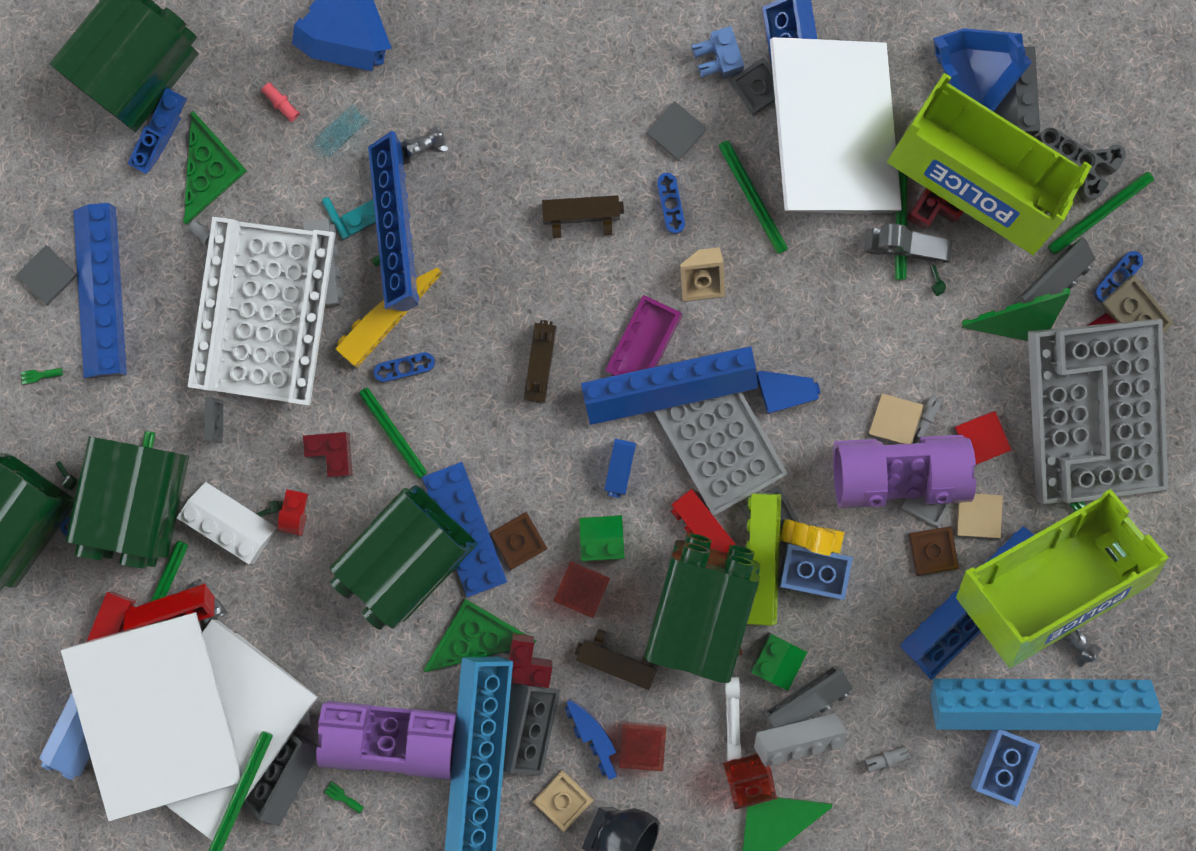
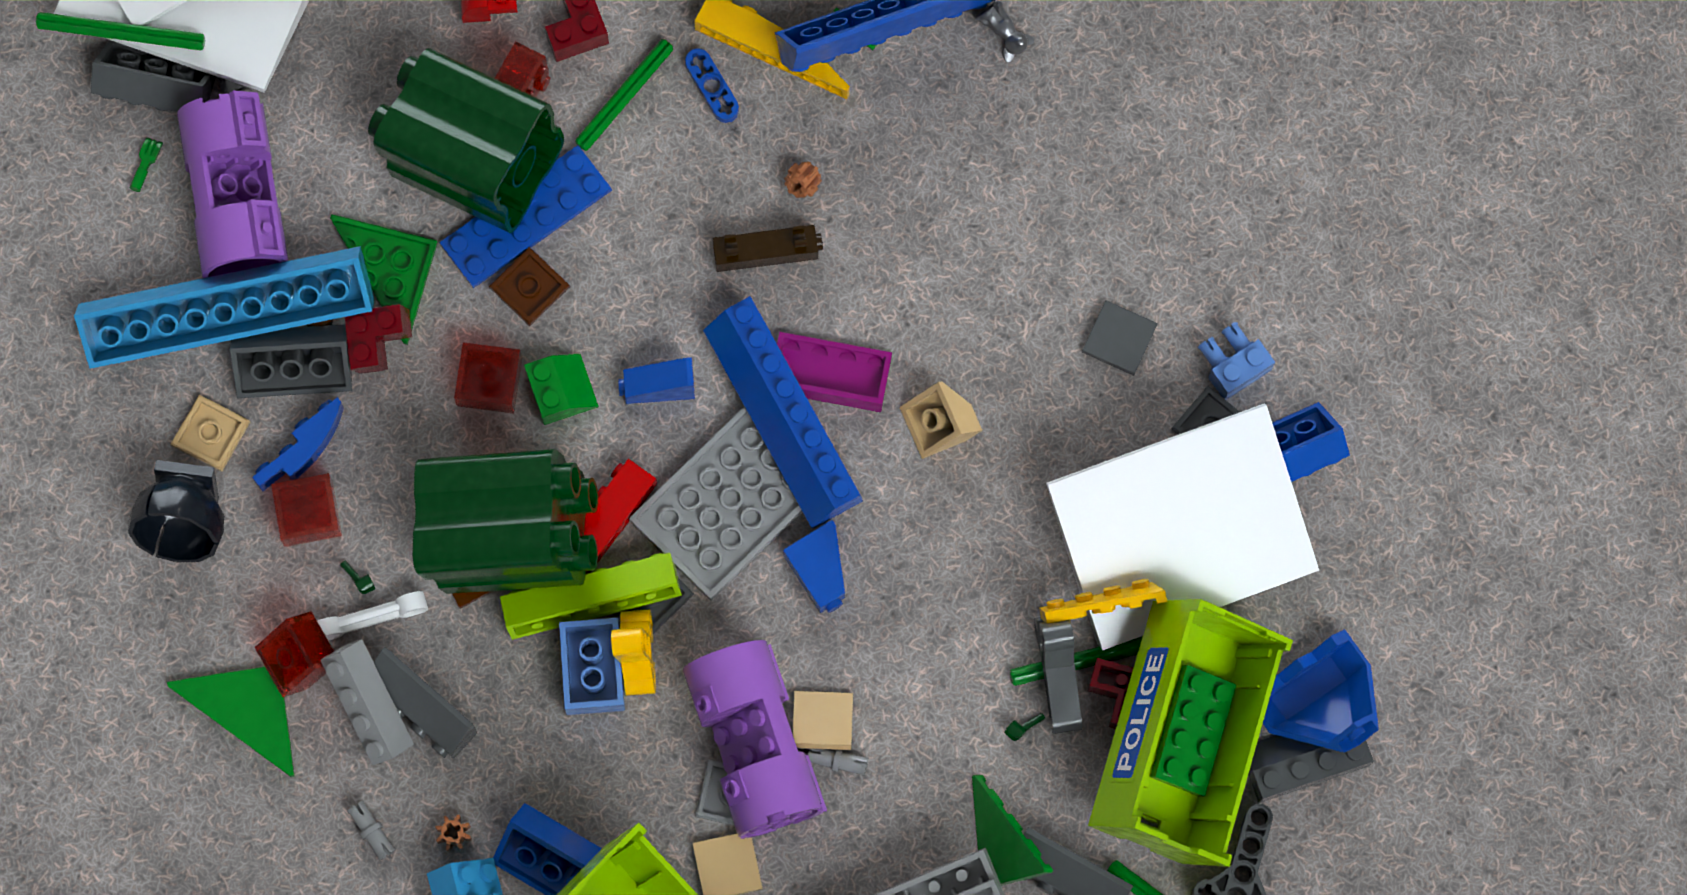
camera: 65 degrees right, 10 degrees down
dark brown brick [542,195,624,238] -> none
dark brown brick [574,628,657,690] -> none
blue beam [657,173,685,234] -> none
green axle [719,140,788,254] -> none
green slope [750,632,808,690] -> none
reddish brown tile [908,526,959,576] -> none
red tile [954,411,1011,465] -> none
none -> dark green hand [340,560,376,594]
none -> nougat gear [435,815,472,852]
none -> clear red brick [495,41,551,97]
none -> nougat gear [784,161,822,198]
none -> yellow wing [1039,579,1167,624]
none -> green plate [1150,665,1236,796]

